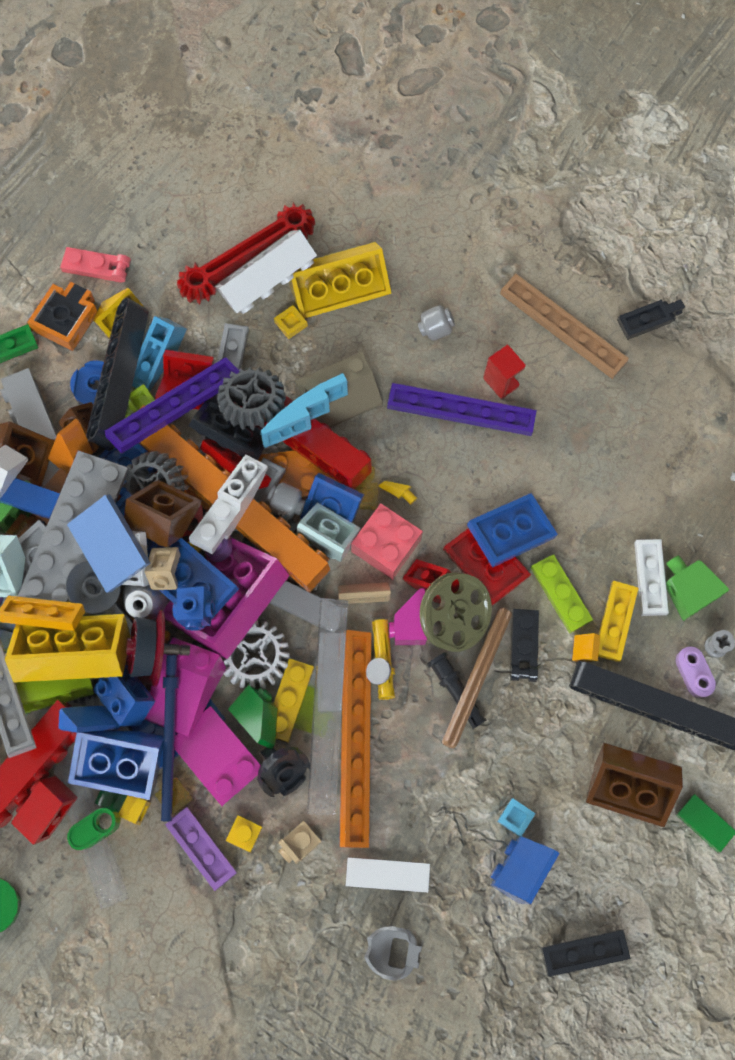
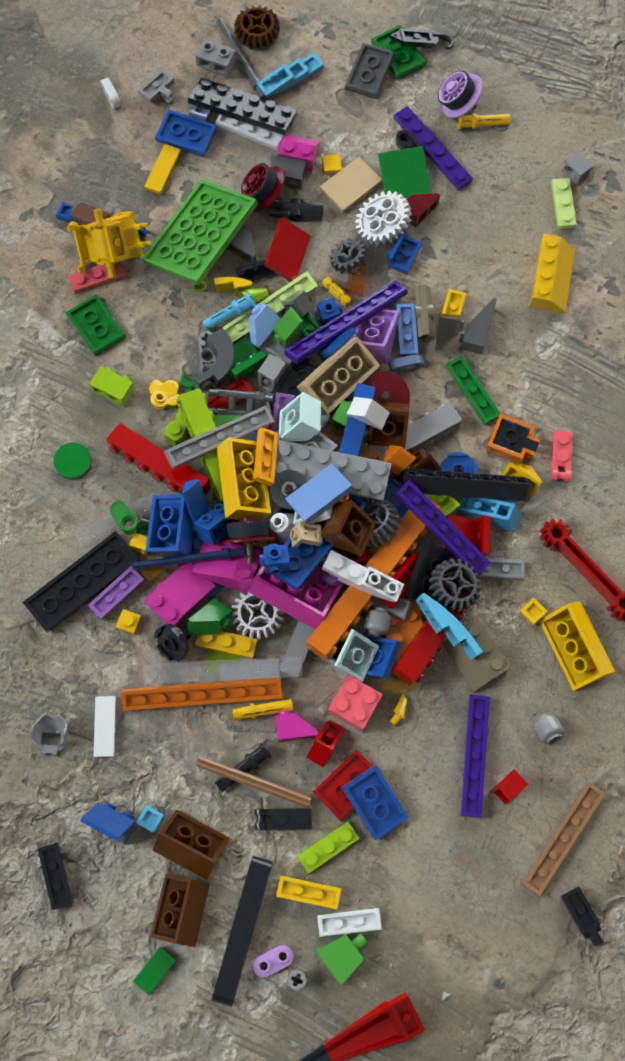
camera: 85 degrees right, 0 degrees up
red brick [11,776,78,845] -> none
white slope [215,230,317,314] -> none
tan bracket [278,821,322,864] -> none
tan slope [338,582,391,604] -> none
piece [366,658,391,685] -> none
olive wedge [420,572,492,652] -> none
light orange tile [572,633,600,662] -> none
none -> black plate [23,531,140,633]
none -> reddish brown slope [152,810,230,880]

